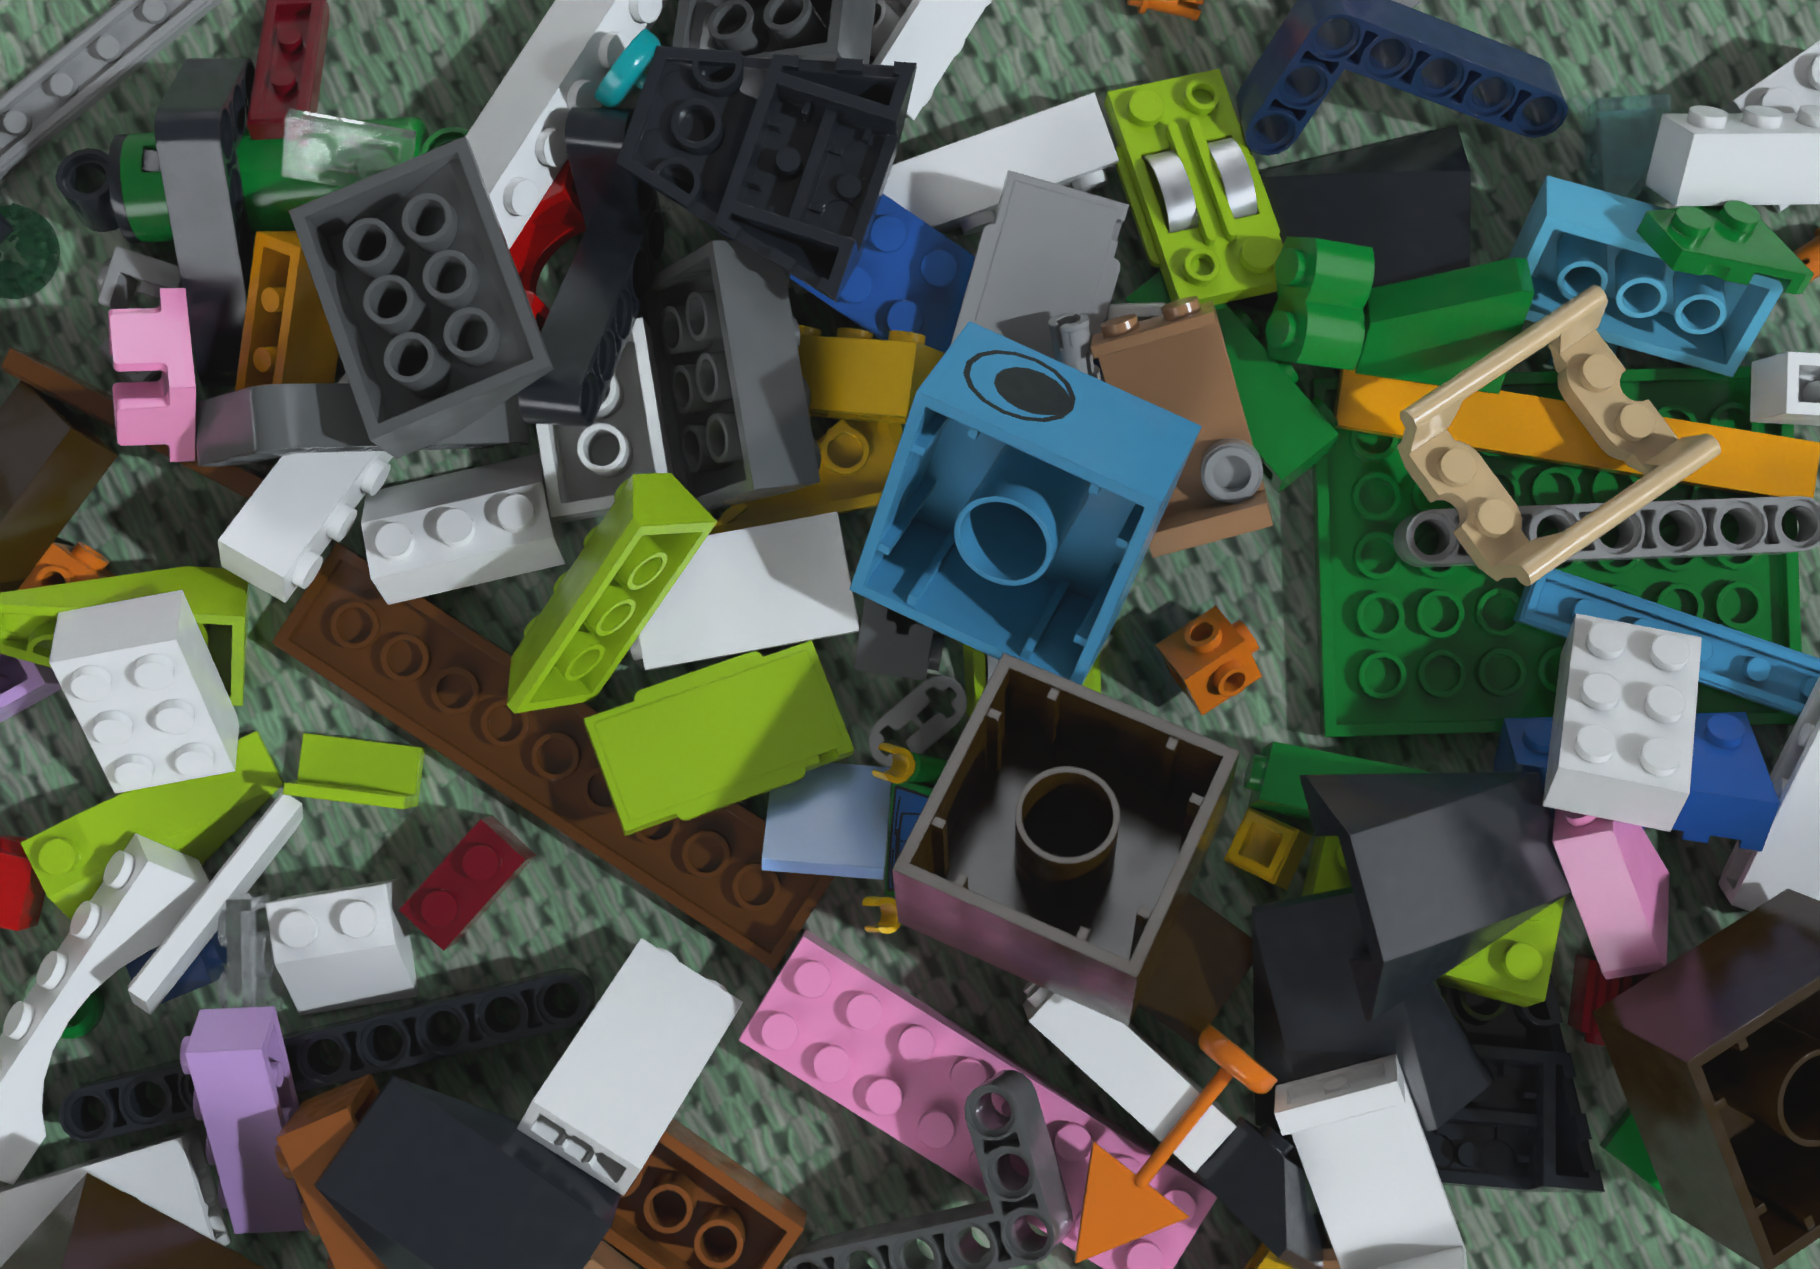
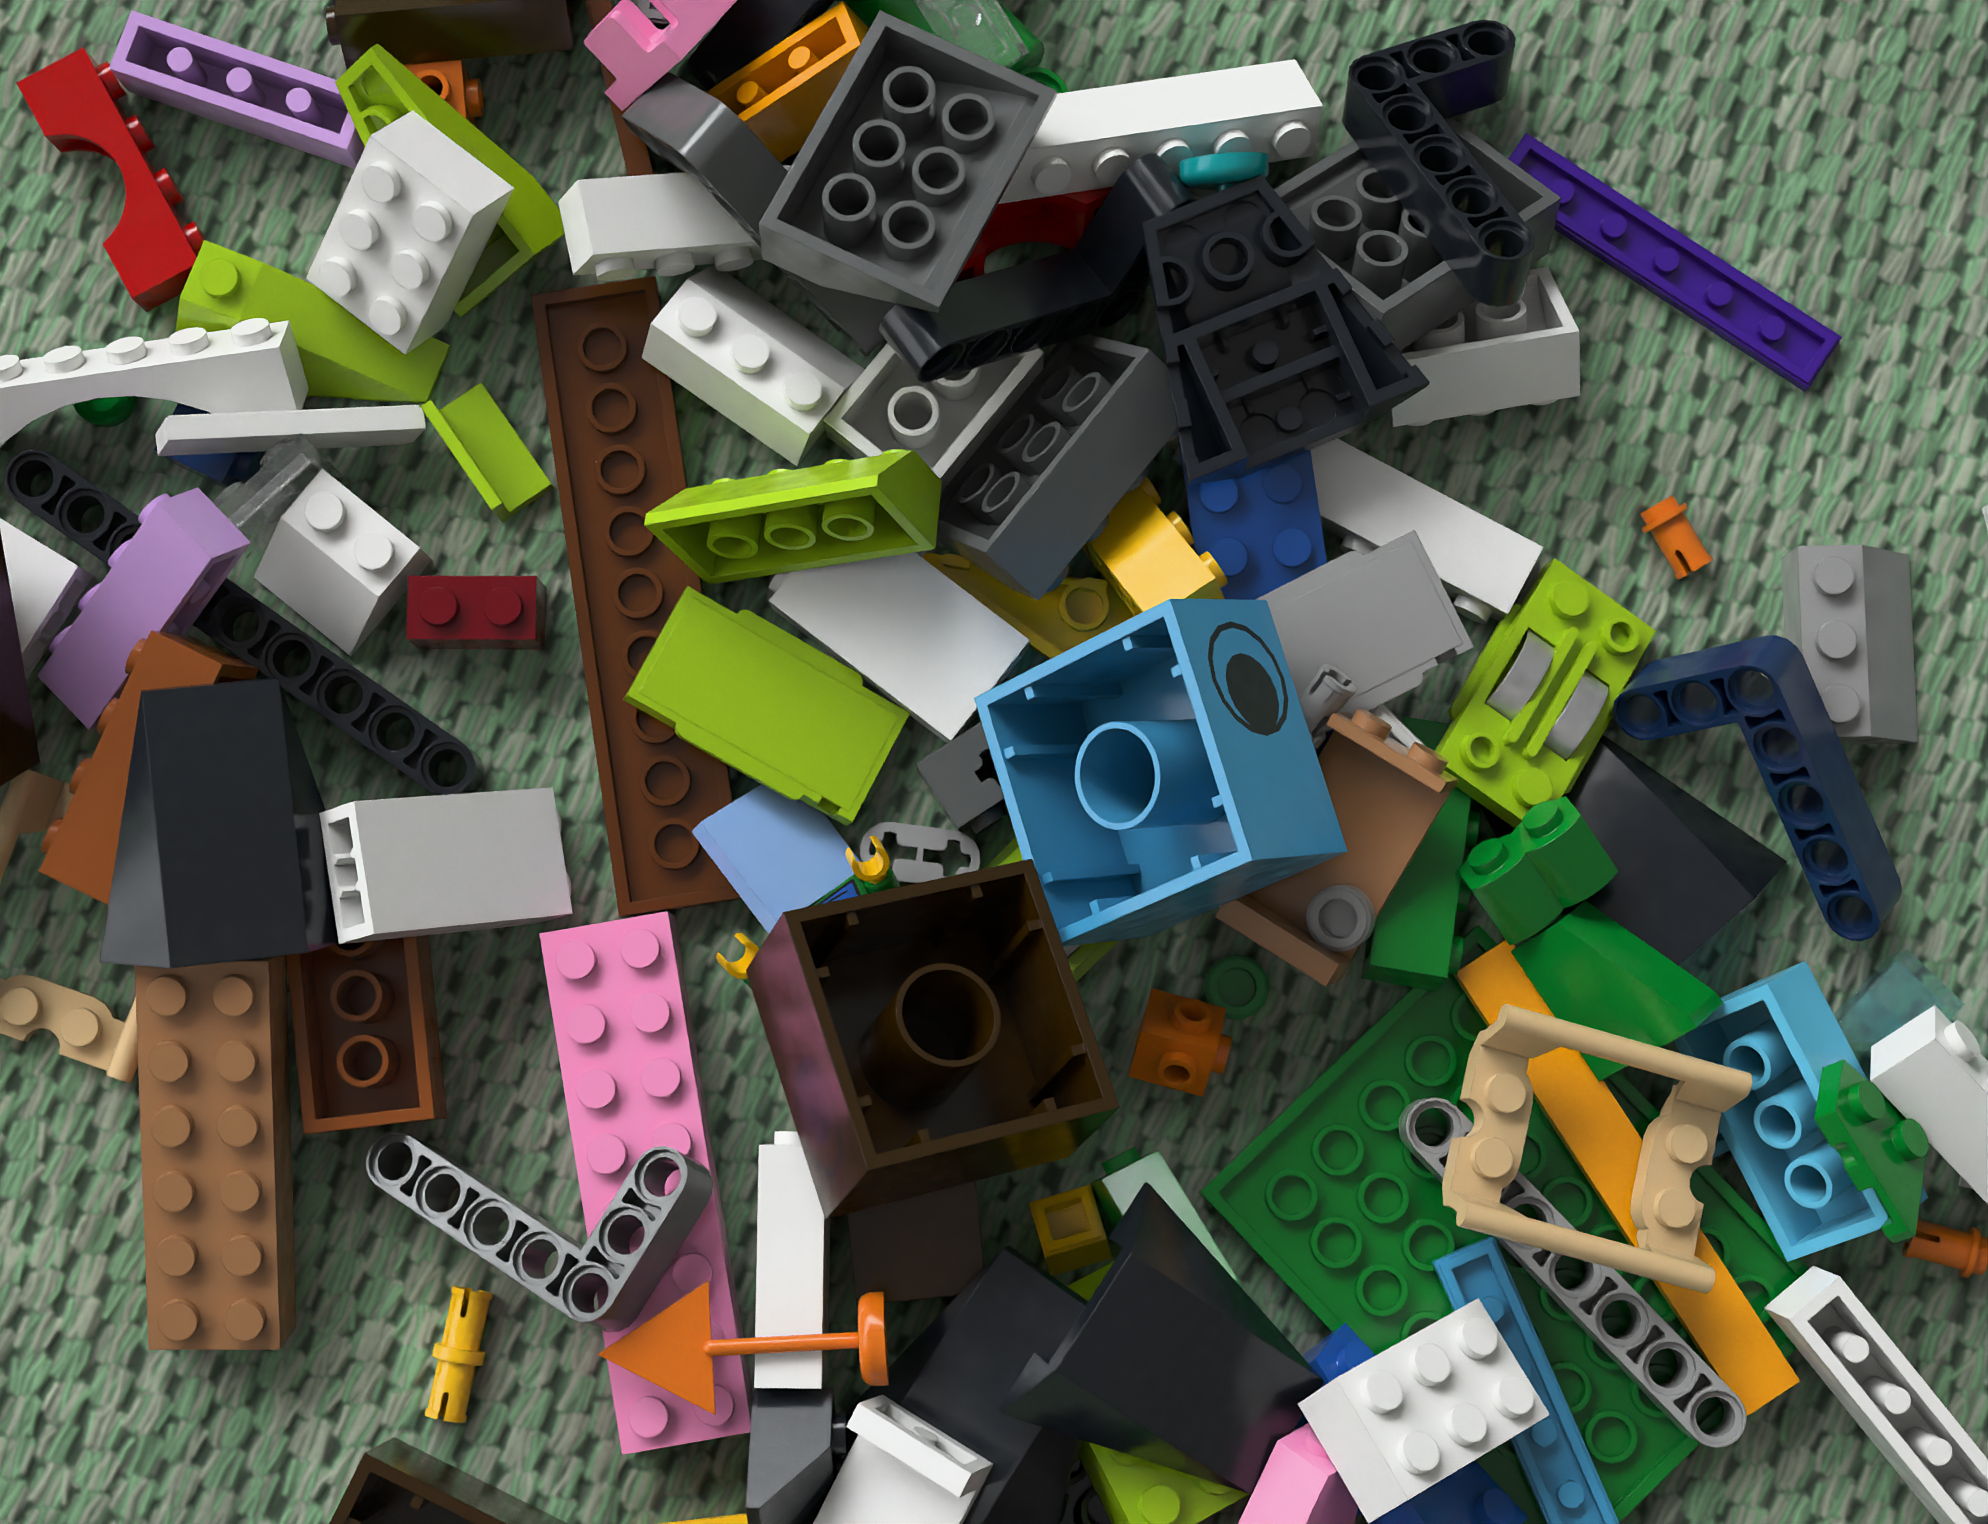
camera: 55 degrees right, 5 degrees down
none -> green tile [1204,955,1269,1020]

